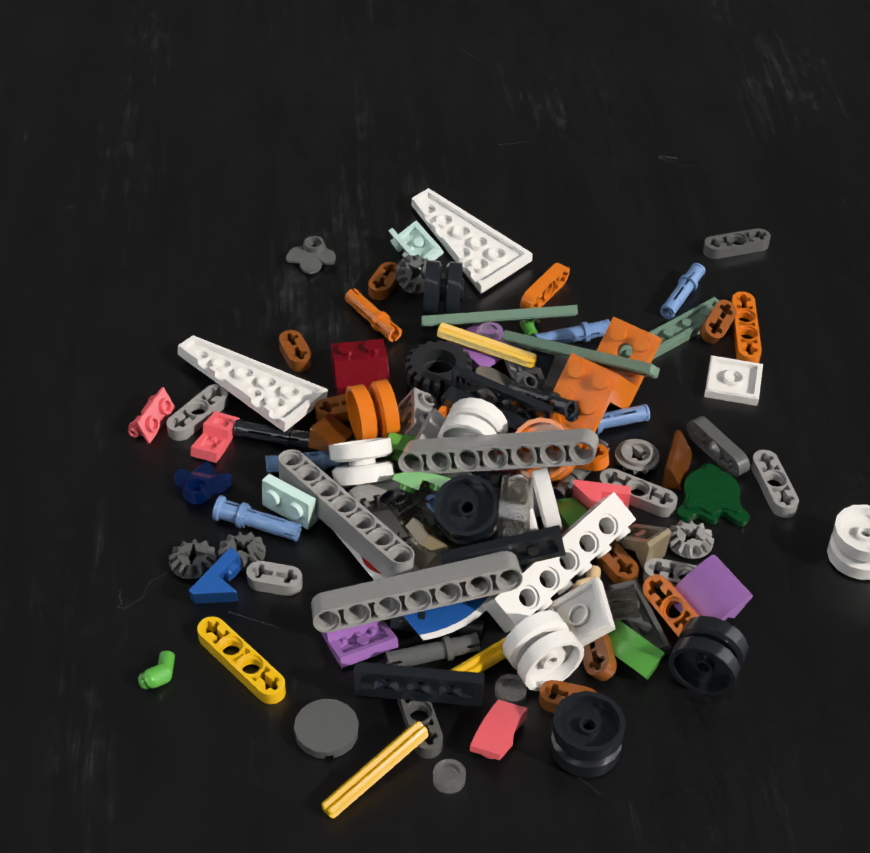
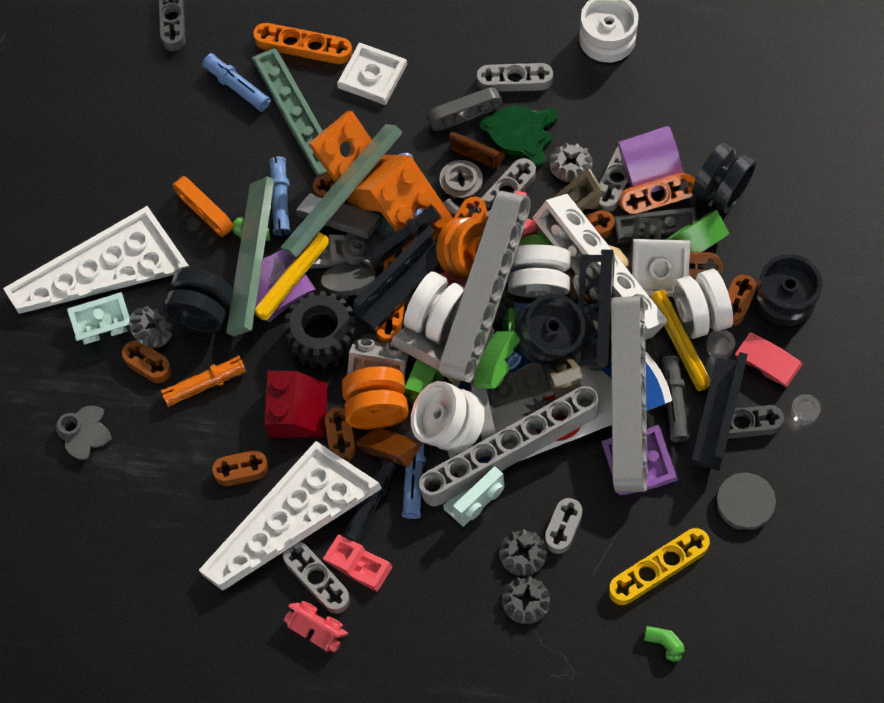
camera: 75 degrees left, 20 degrees up
clear blue plate [174,462,232,504] -> none
blue slope [189,547,241,604] -> none
medium blue pin [212,495,302,542] -> none
yellow axle [321,721,429,818] -> none
clear smoke slope [498,475,534,539] -> none
dark orange beam [700,300,736,344] -> none

